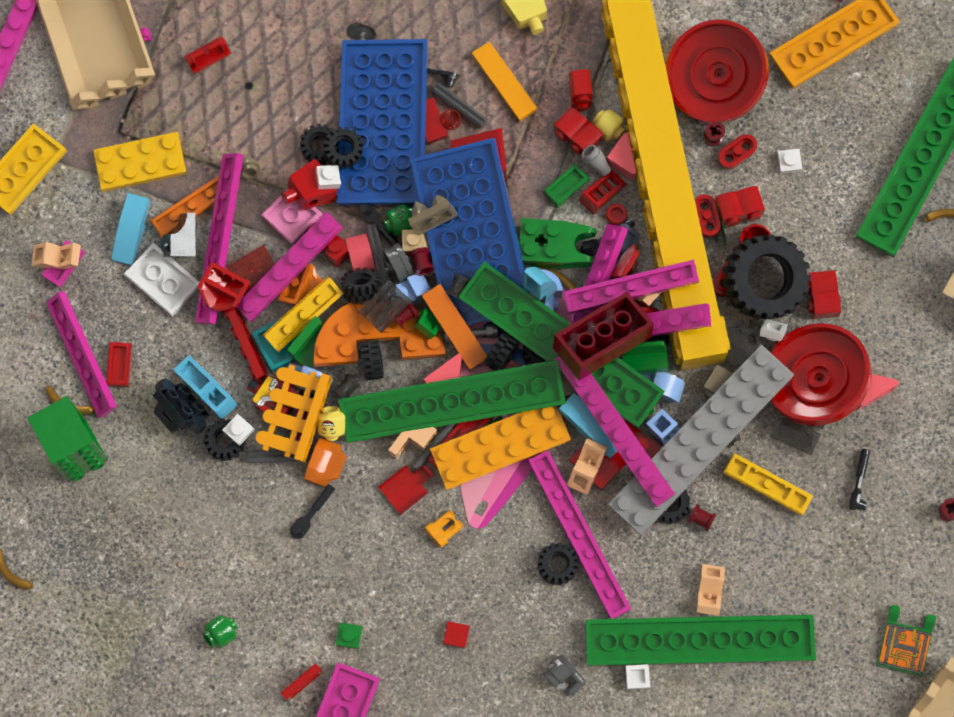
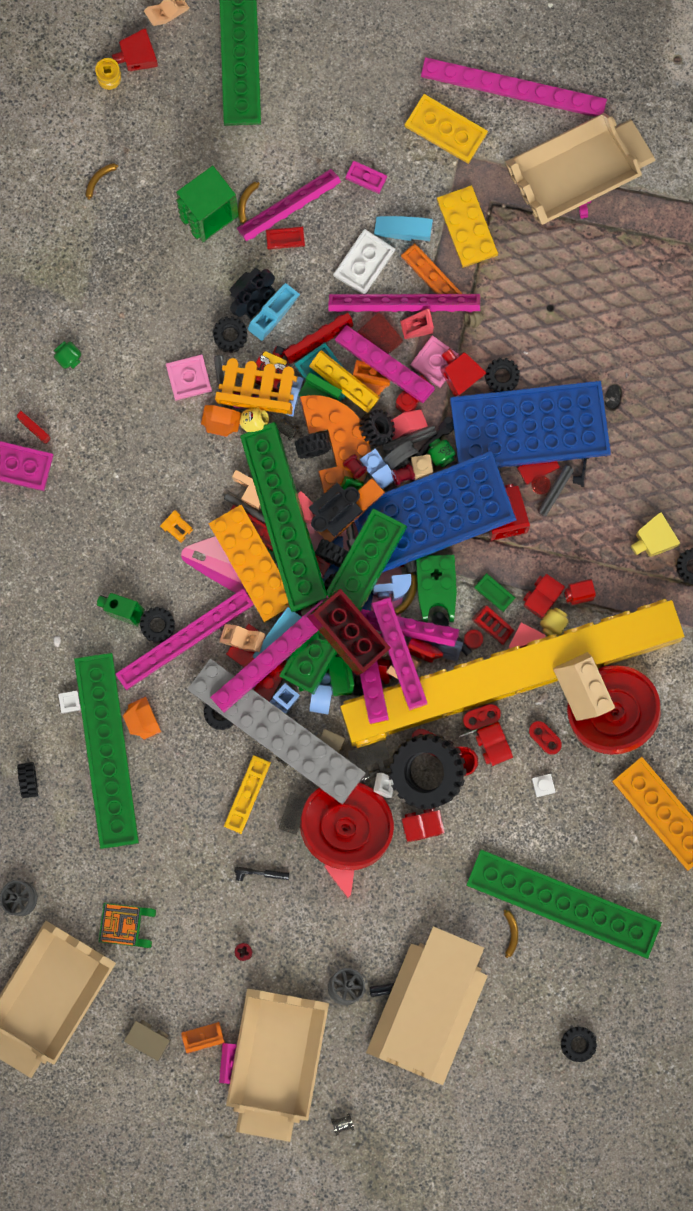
camera: 80 degrees right, 5 degrees up
light nougat slope [31,242,81,269] -> none
arch [160,213,196,258] -> none
red hinge [184,36,232,74] -> none
red slope [197,262,251,312] -> none
white plate [223,414,255,446] -> none
black piece [290,484,335,539] -> none
white plate [315,165,341,189] -> none
black tyre [324,127,363,169] -> none
green plate [336,622,363,649] -> none
clear smoke plate [359,280,412,333] -> none
red piece [378,465,434,516] -> none
dark tan tile [408,195,458,235] -> none
red tile [443,621,470,649] -> none
clear smoke bush [446,272,471,299] -> none
light orange tile [472,41,537,122] -> none
medium azure slope [524,267,557,302] -> none
dark grey piece [543,654,585,696] -> none
light grey cone [581,145,611,176] -> none
dark red bush [688,504,717,532] -> none
light nougat slope [697,564,725,616] -> none
dark red bush [704,121,725,147] -> none
none -> green torso [97,593,145,627]
none -> orange slope [122,697,161,740]
none -> bright pink tile [166,354,212,401]
none -> black piece [309,483,363,537]
none -> coral slope [400,309,434,339]
none -> tan slope [553,652,615,721]

